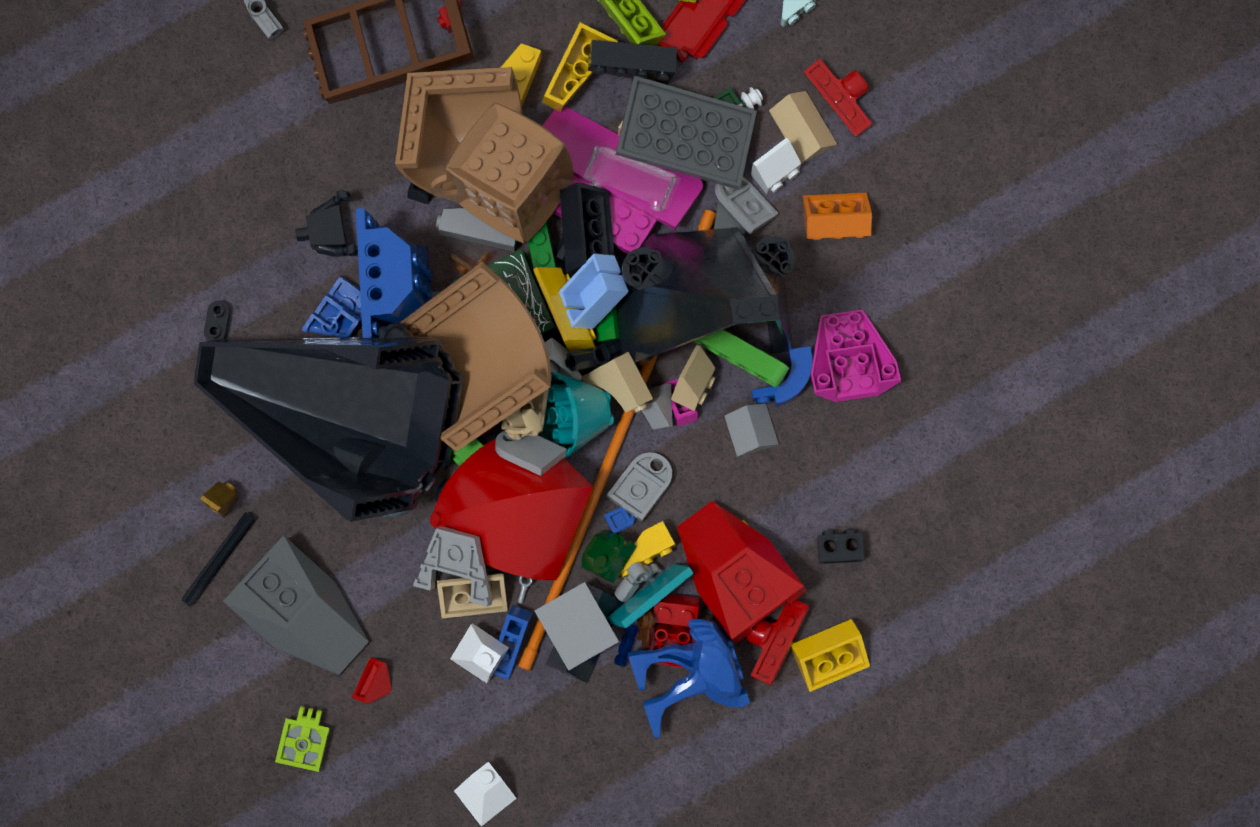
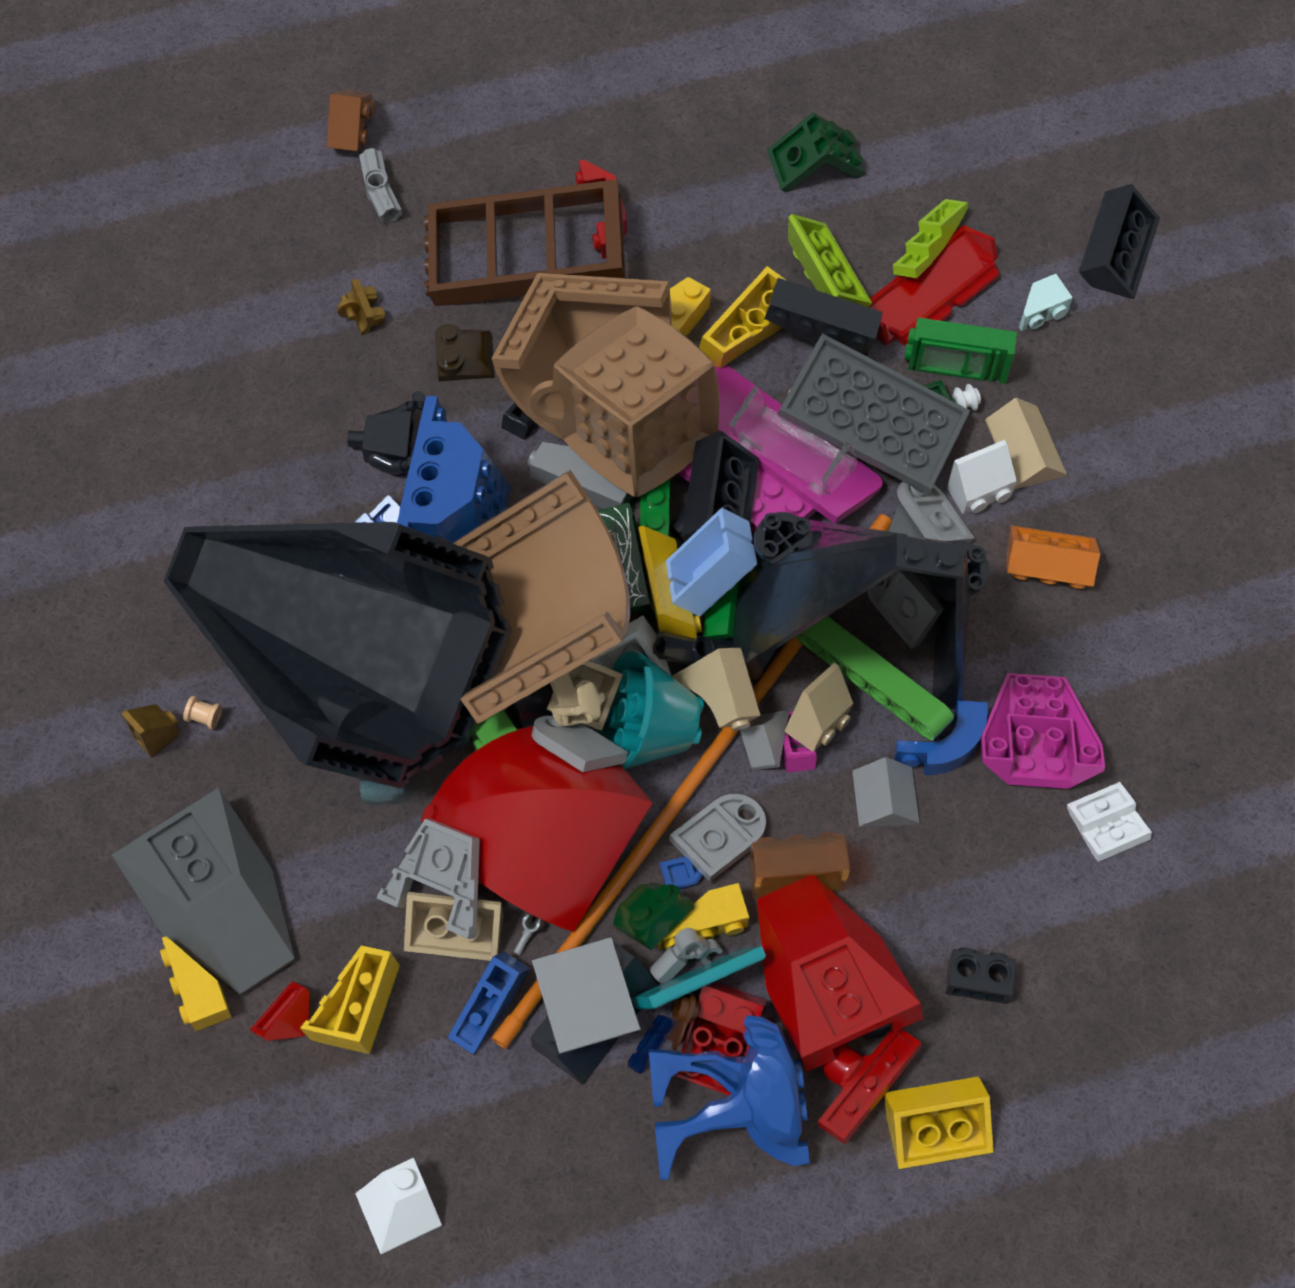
camera: 15 degrees right, 15 degrees down
black axle [182,513,255,606] -> none
black plate [204,301,230,341] -> none
lime piece [275,706,330,772] -> none
white slope [450,623,509,683] -> none
red plate [803,59,873,138] -> none
none -> yellow slope [160,936,232,1032]
none -> light nougat bush [183,696,222,730]
none -> yellow wedge [300,945,400,1054]
none -> pearl gold hips [336,279,385,335]
none -> dark brown slope [435,324,493,382]
none -> clear orange piece [749,832,850,898]
none -> green door [904,317,1017,384]
none -> white slope [1067,782,1152,862]

